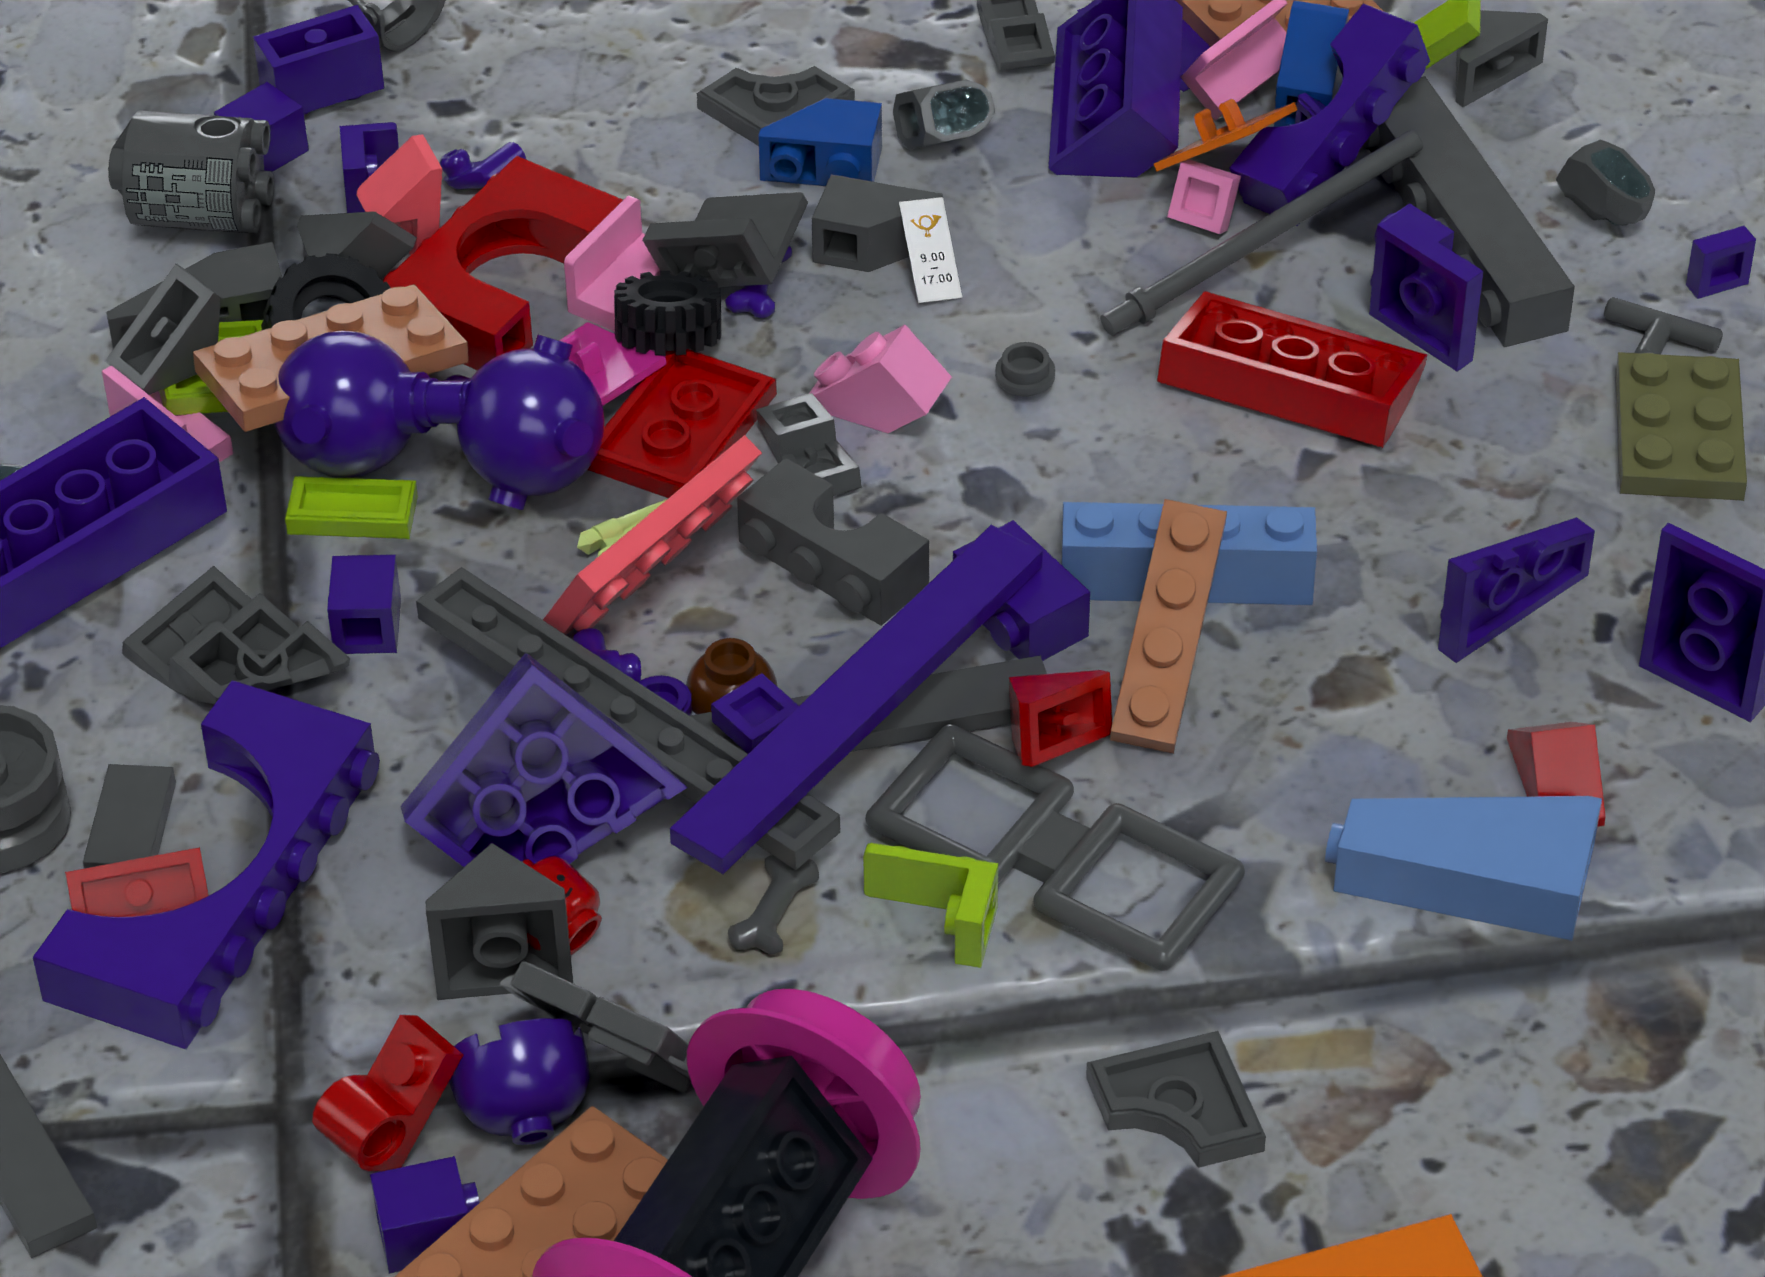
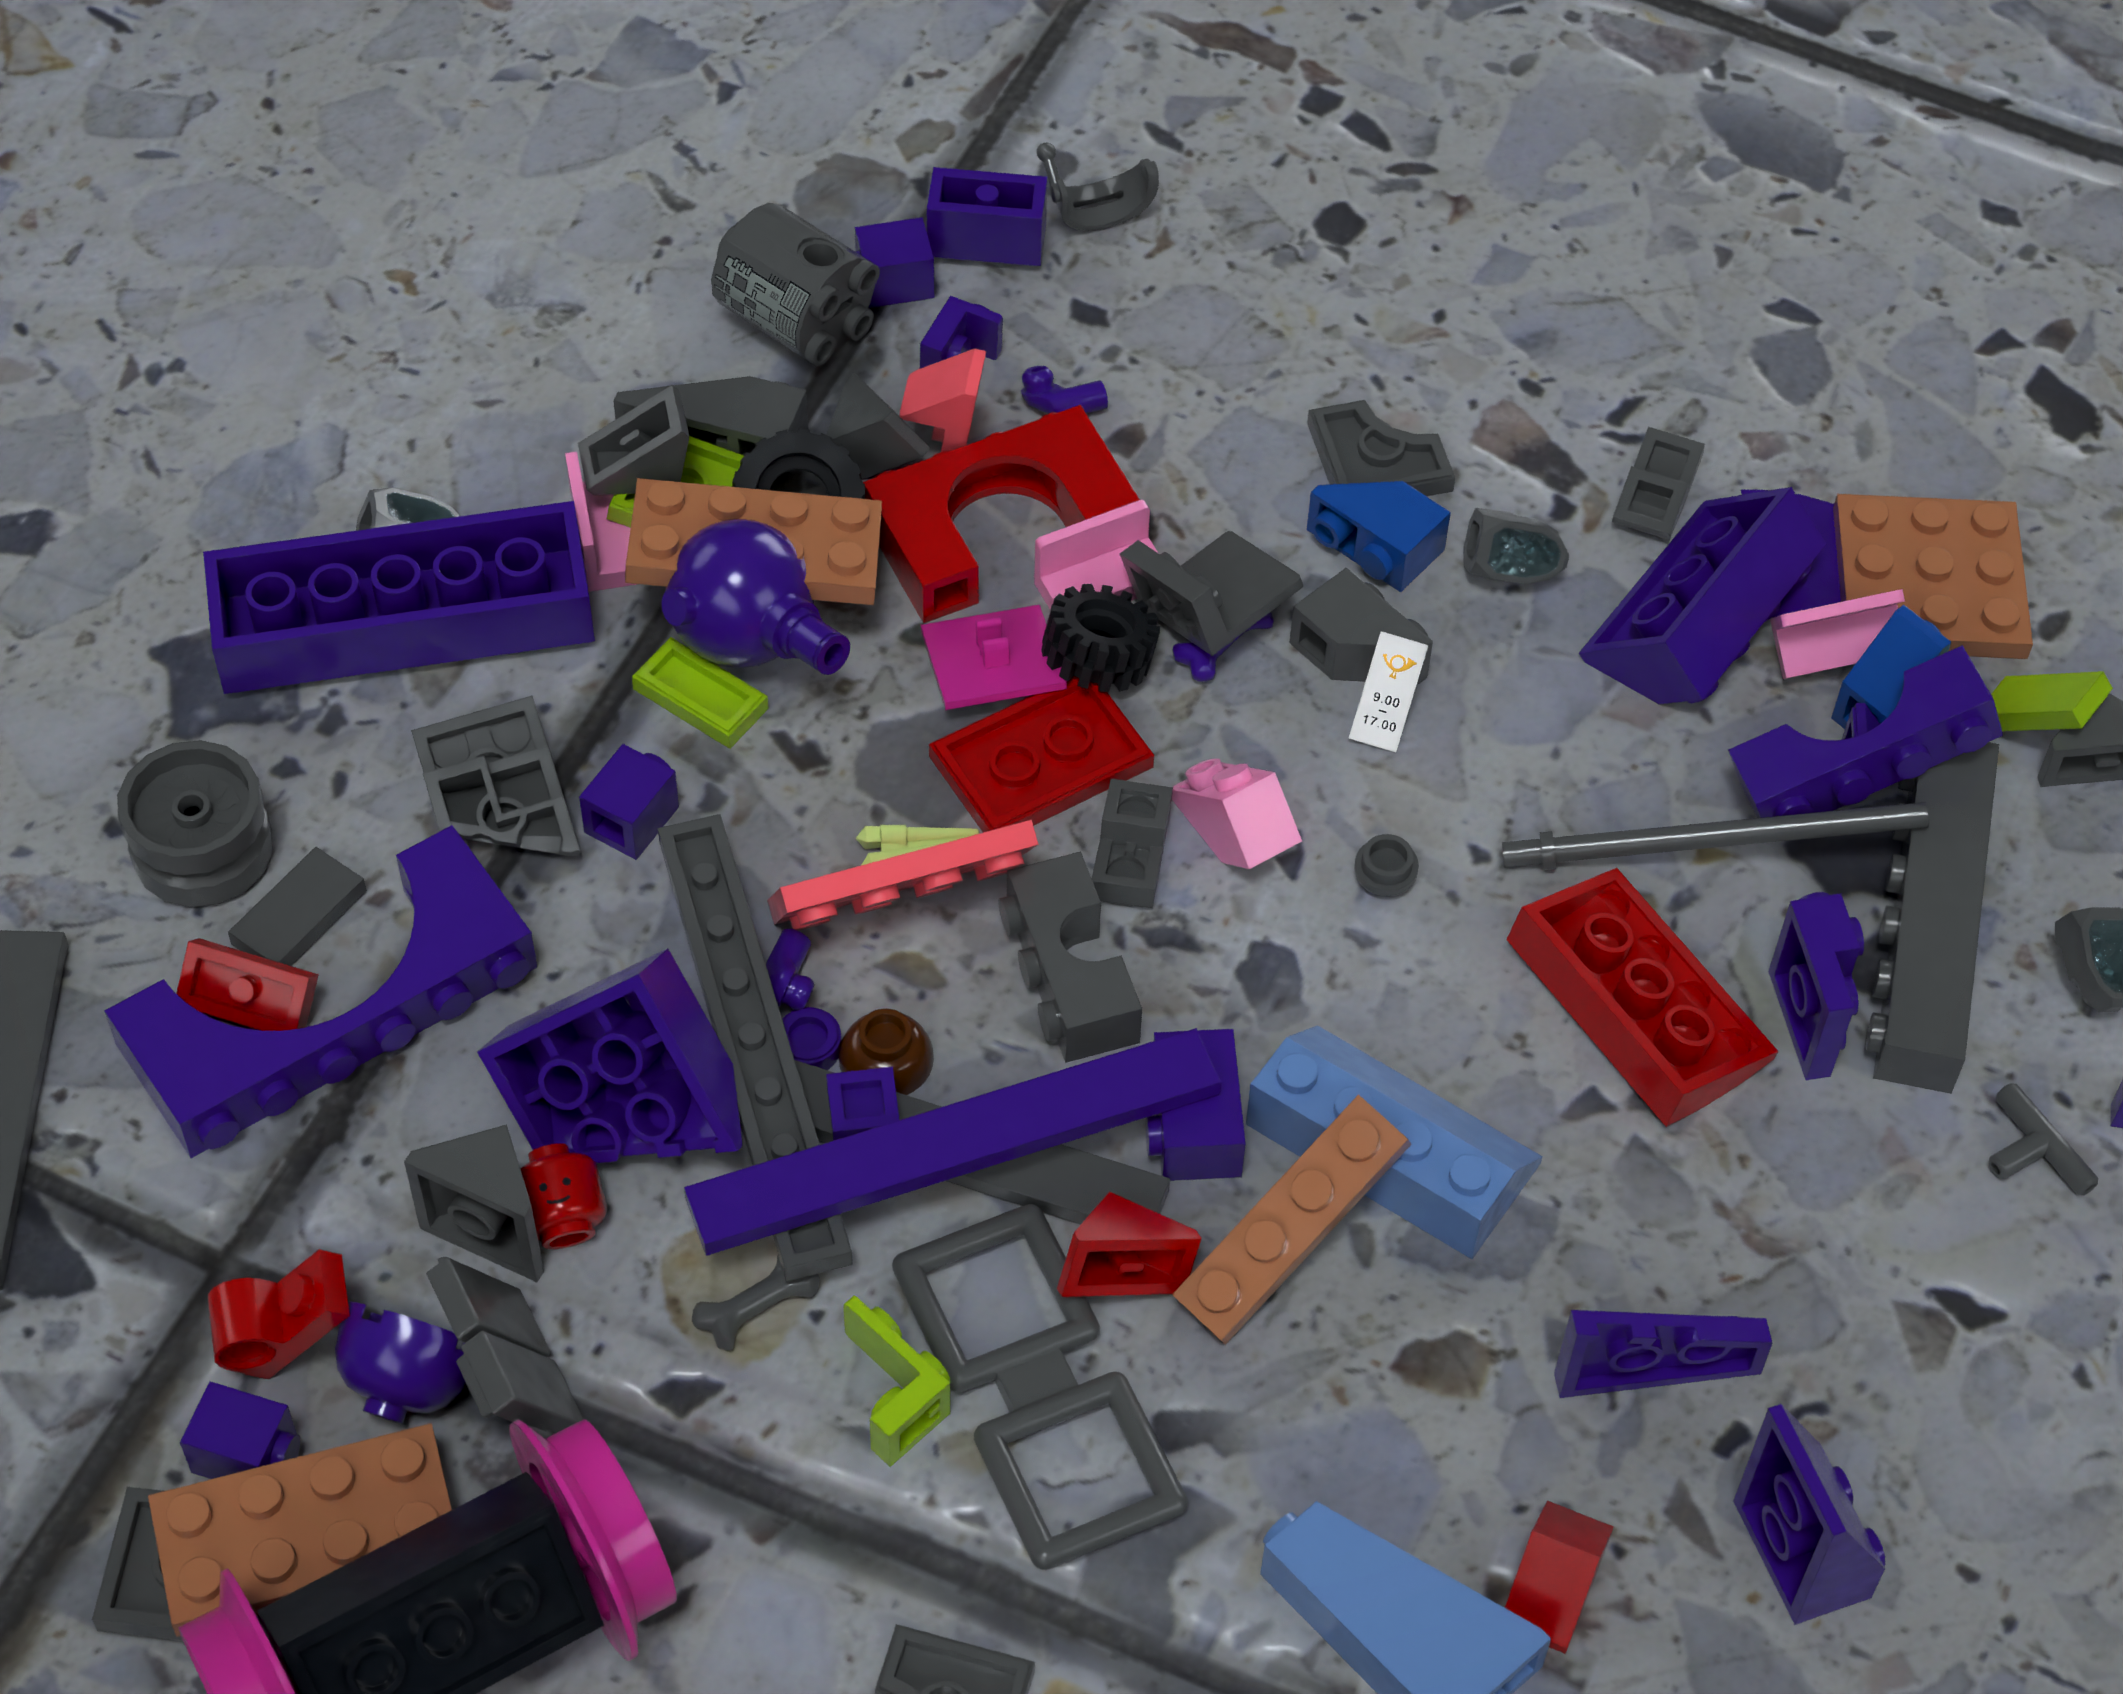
camera: 30 degrees right, 10 degrees up
dark purple piece [445,334,605,510] -> none
orange piece [1154,99,1298,172] -> none
bright pink tile [1167,159,1241,234] -> none
olive plate [1616,352,1747,501] -> none

